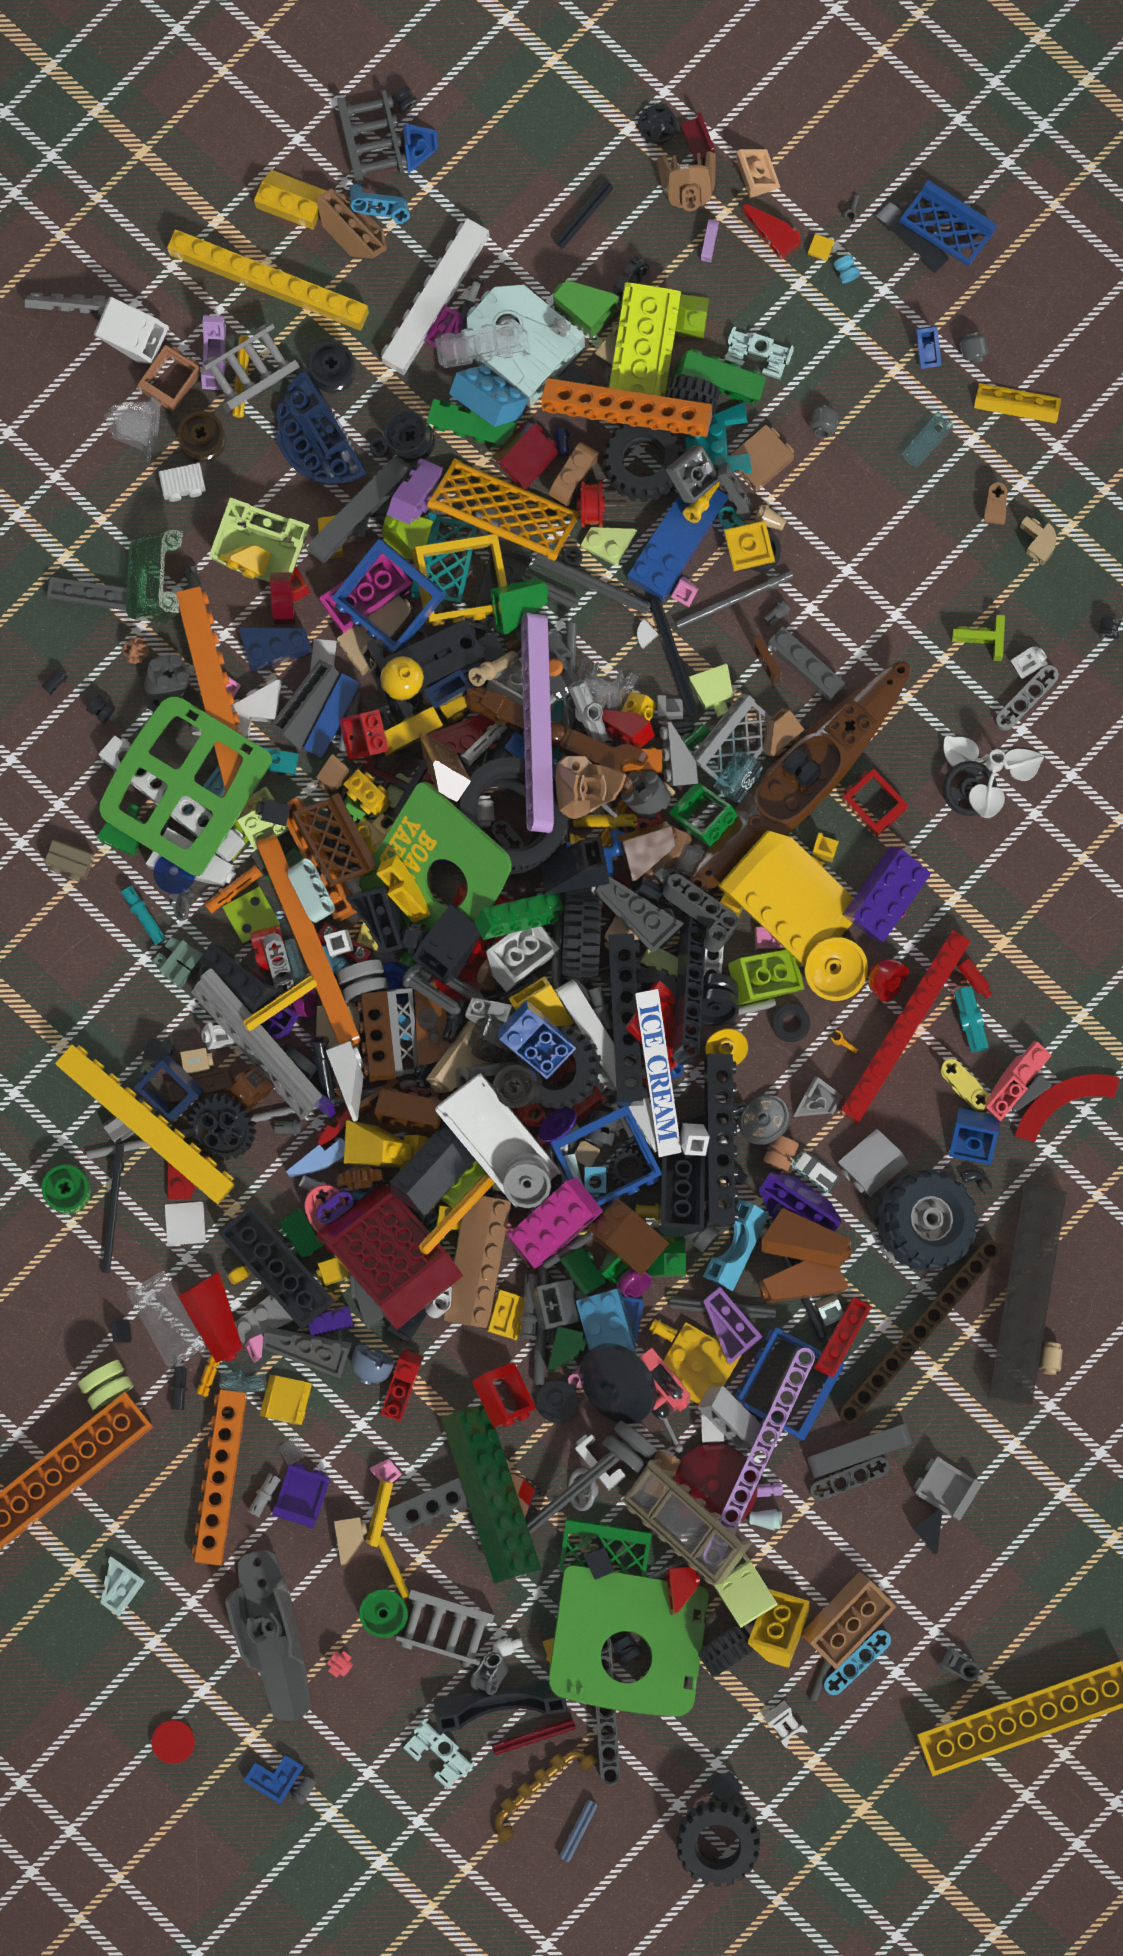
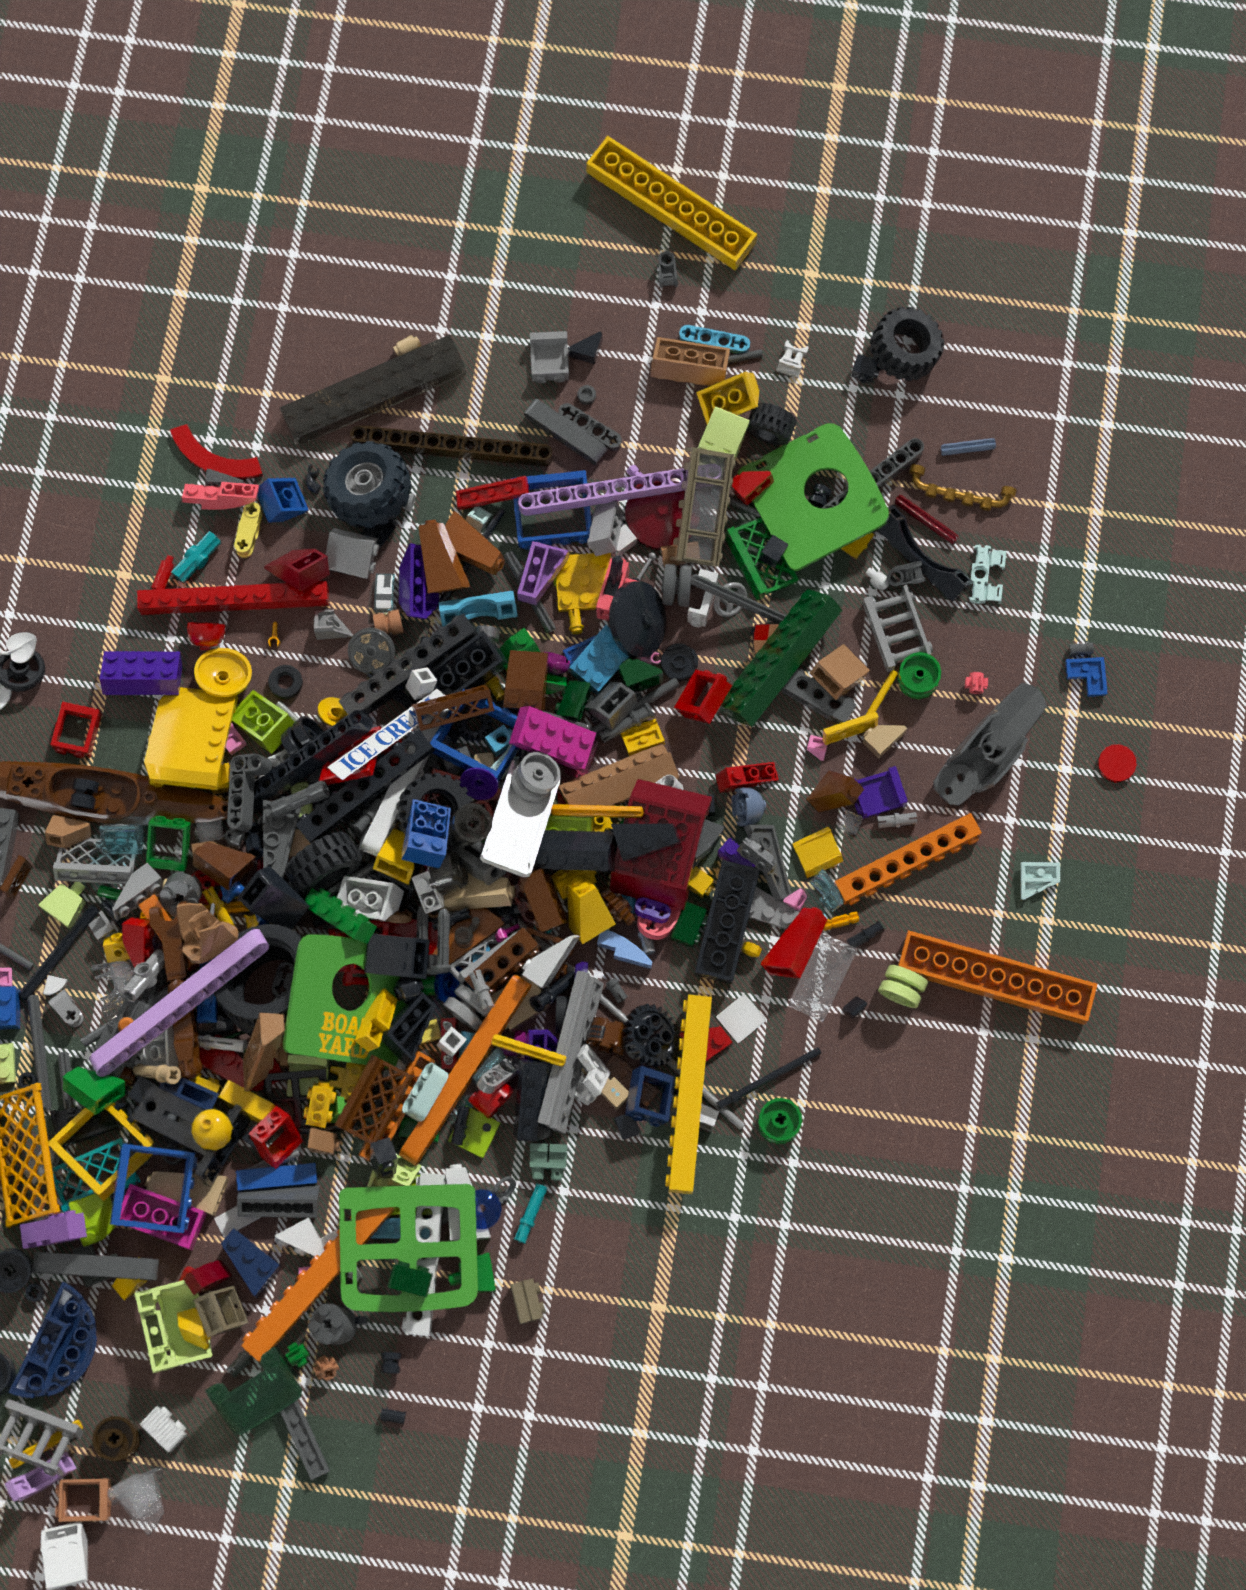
camera: 130 degrees left, 5 degrees down
orange pin [204,865,262,914] -> none
teal plate [264,748,299,775] -> none
red slope [316,1110,352,1148] -> none
light aqua cone [750,1509,782,1531] -> none
yellow panel [812,832,839,862] -> none
none -> light grey piece [48,990,84,1027]
none -> dark tan window [194,1286,248,1338]
none -> dark red slope [264,549,330,591]
none -> dark grey axle [270,780,330,818]
none -> green gear [286,1342,310,1368]
none -> dark green brick [387,1261,433,1298]
none -> reddish brown fence [412,685,494,731]
none -> black axle [450,1106,470,1146]
none -> light grey pin [469,970,495,1011]
none -> dark pink hand [495,924,520,943]
none -> dark grey tile [577,385,596,405]
none -> white tile [577,1044,610,1097]
none -> black wedge [611,823,681,862]
none -> dark grey hinge [736,837,777,875]
none -> reddish brown slope [806,771,865,812]
none -> medium nougat brick [809,644,870,700]

